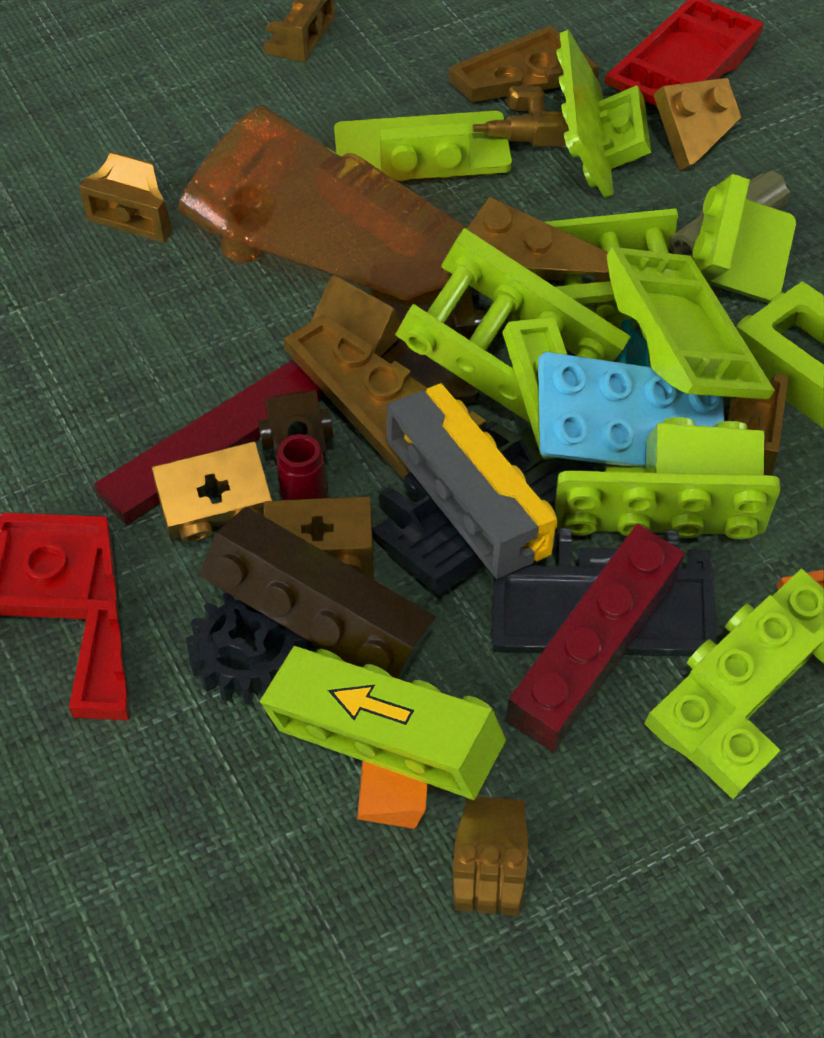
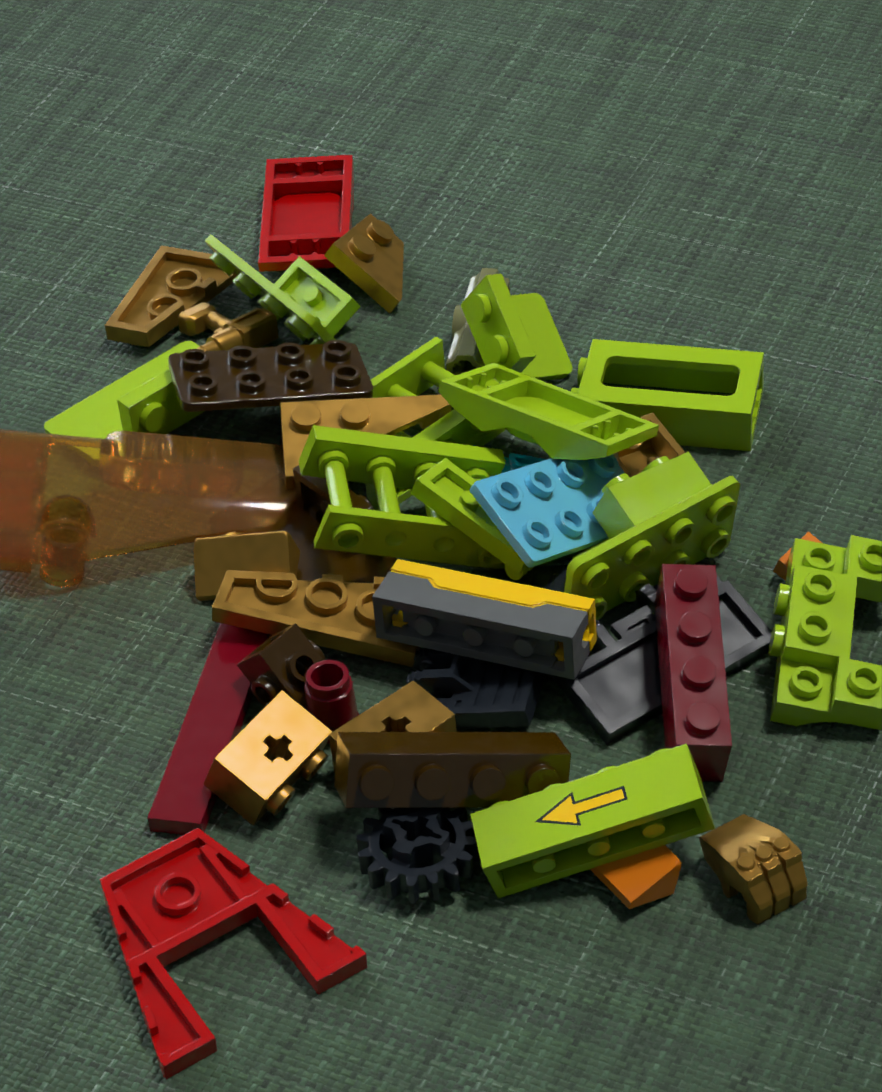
camera: 35 degrees left, 10 degrees down
none -> dark brown bracket [168,340,373,412]

